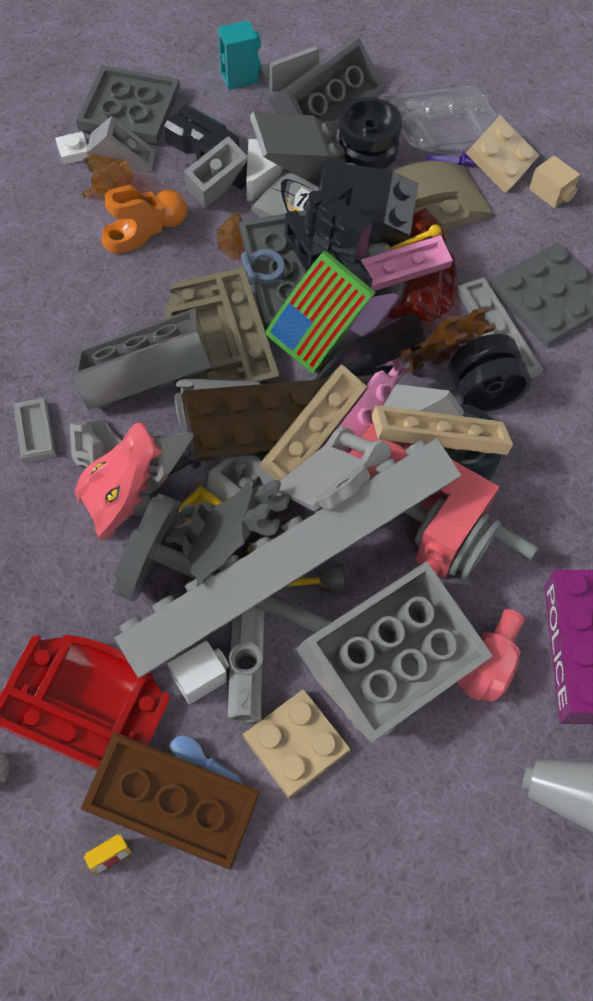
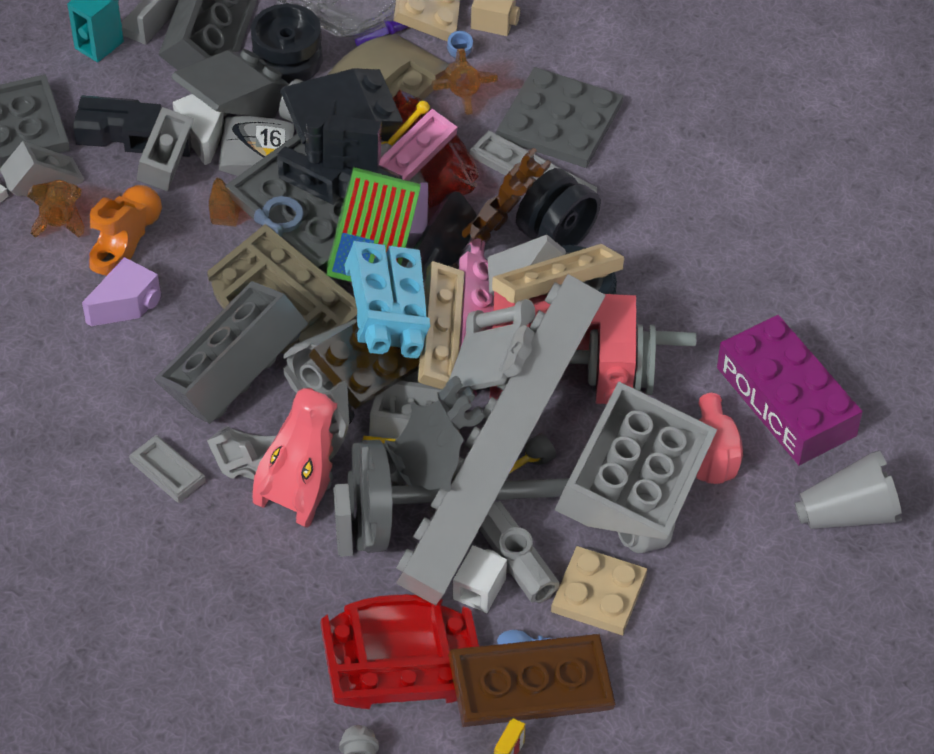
camera: 30 degrees left, 10 degrees down
none -> lavender slope [82,257,161,326]
none -> light grey tile [333,484,353,557]
none -> medium azure hips [344,241,431,359]
none -> clear orange brick [432,48,498,115]
none -> medium blue hinge [447,31,473,59]

